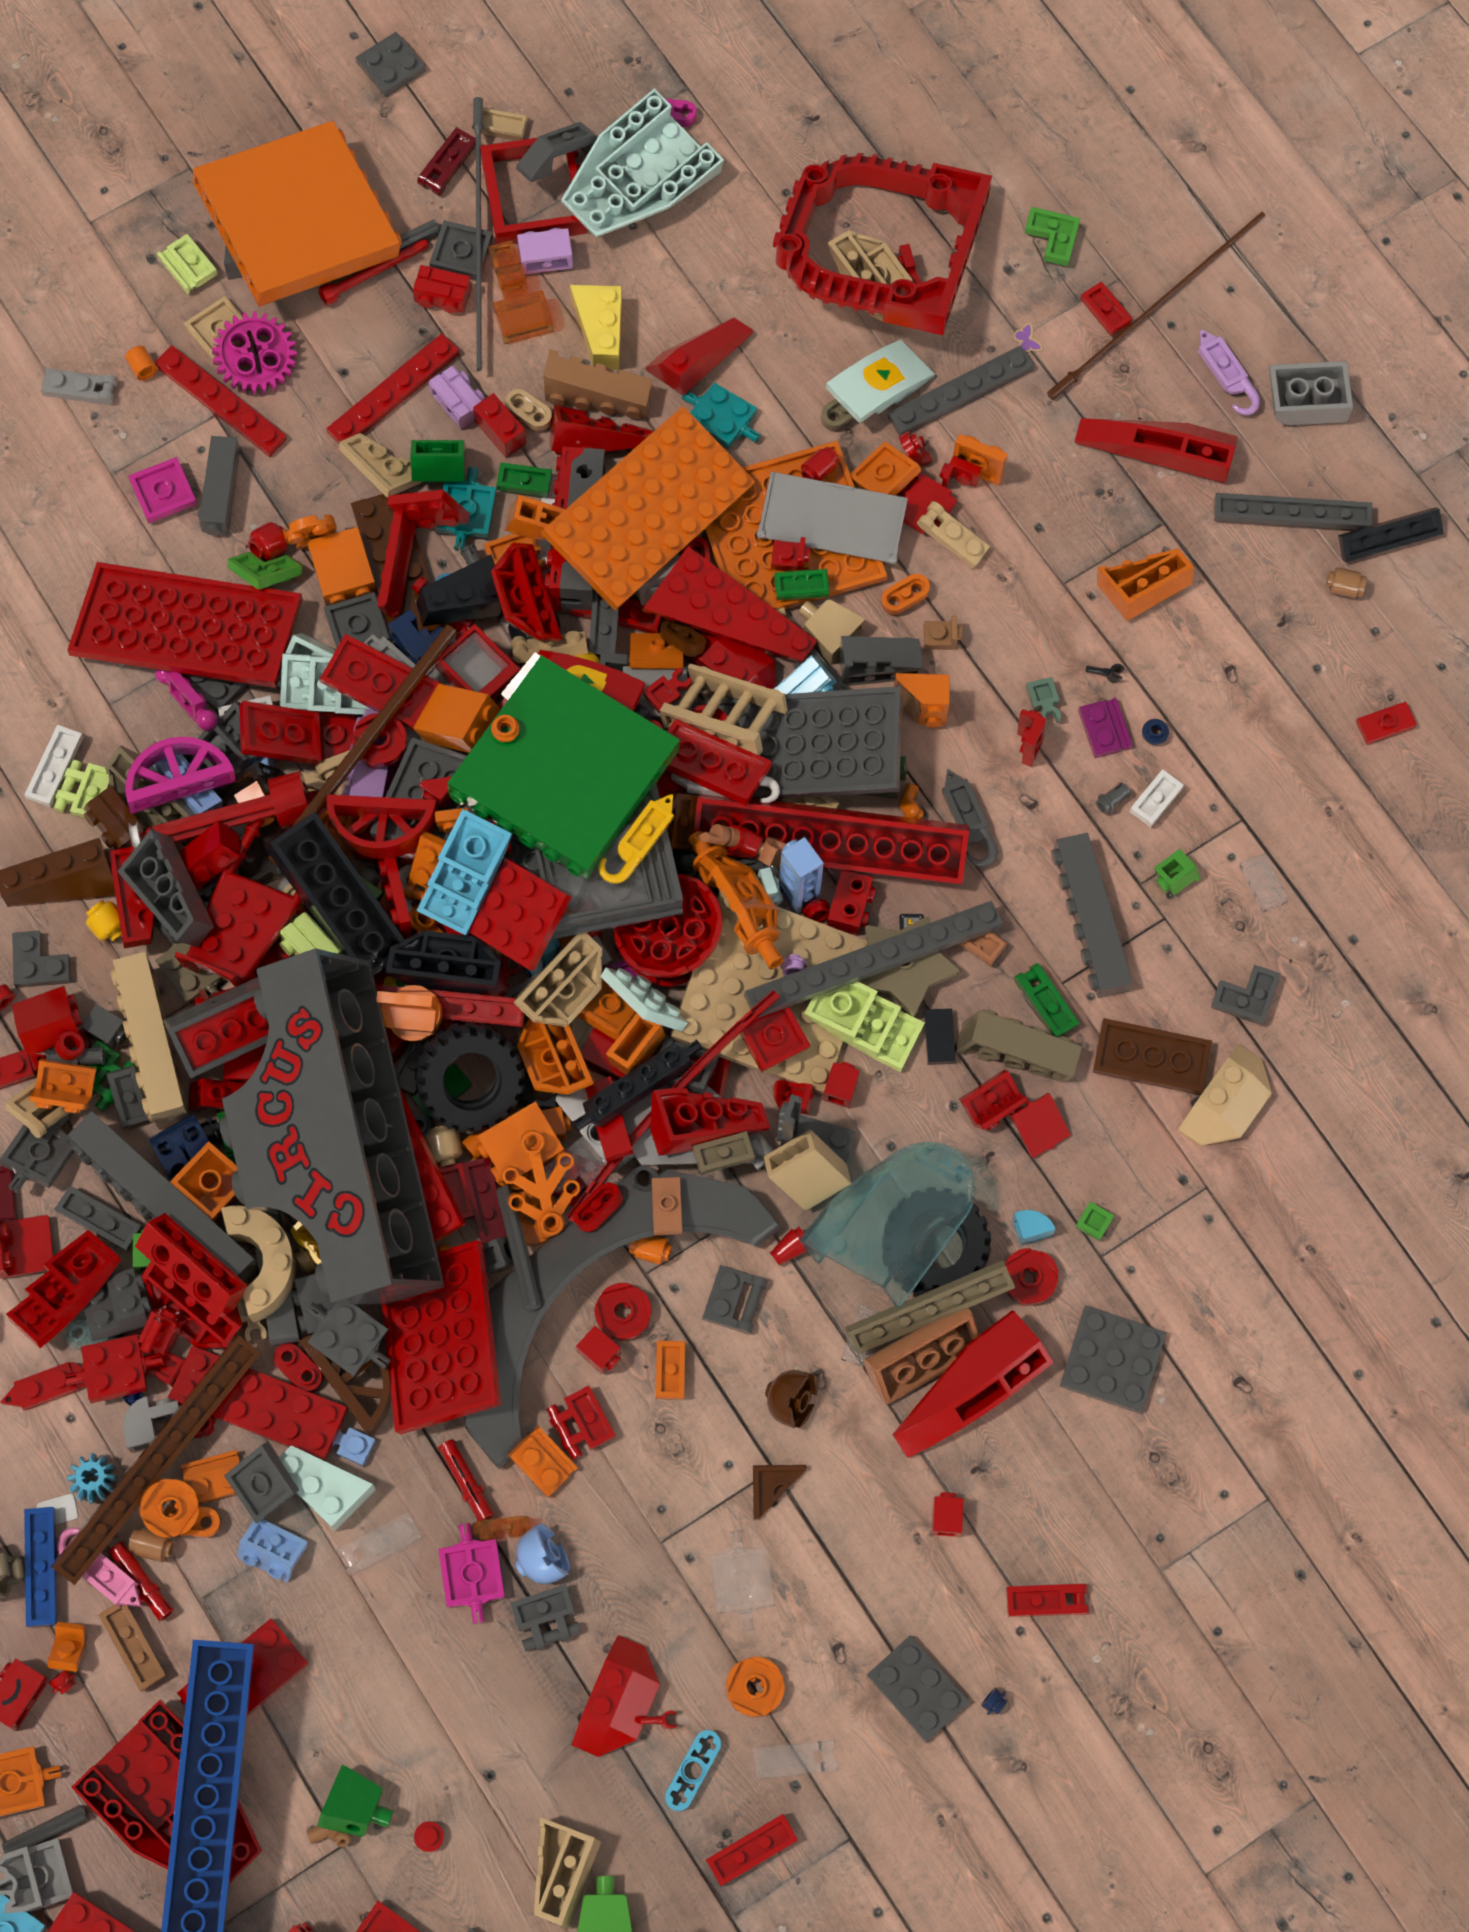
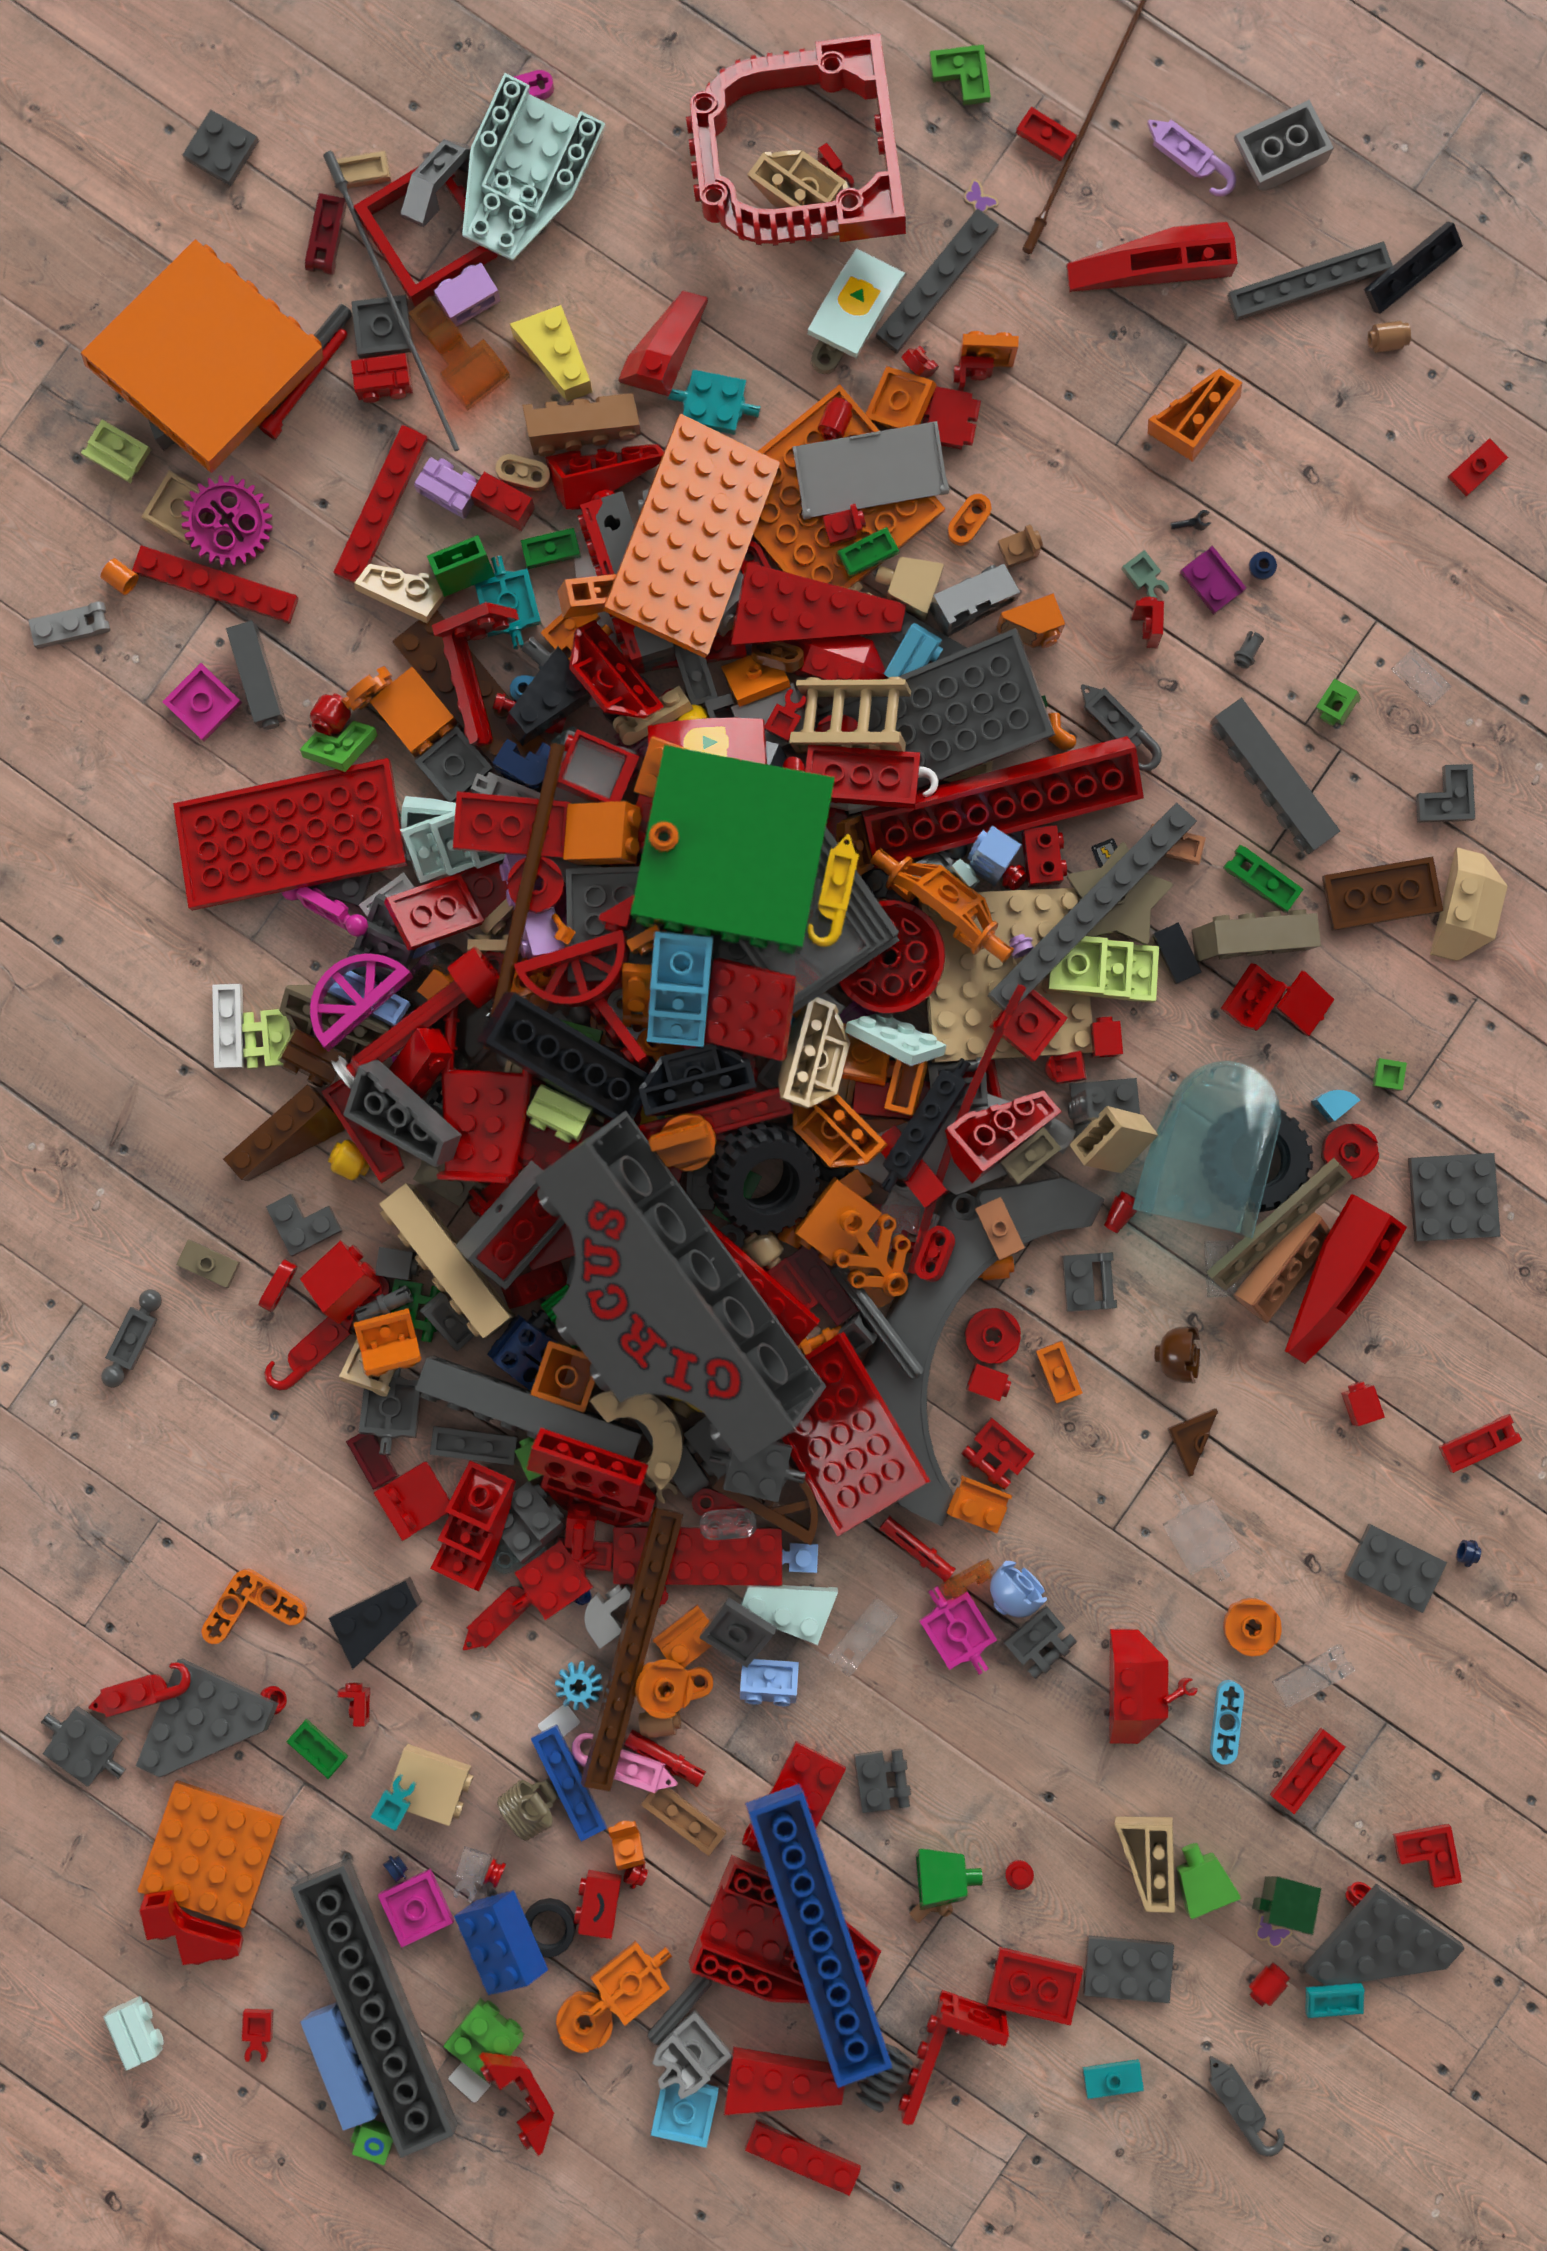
camera: 20 degrees left, 15 degrees up
red piece [55,1031,85,1061] -> none
nougat piece [699,824,786,868] -> none
tan plate [917,501,990,569] -> none
white plate [1129,769,1184,828] -> none
none -> orange hand [551,913,576,945]
none -> clear plate [699,1508,757,1540]
none -> dark grey plate [855,1749,911,1813]

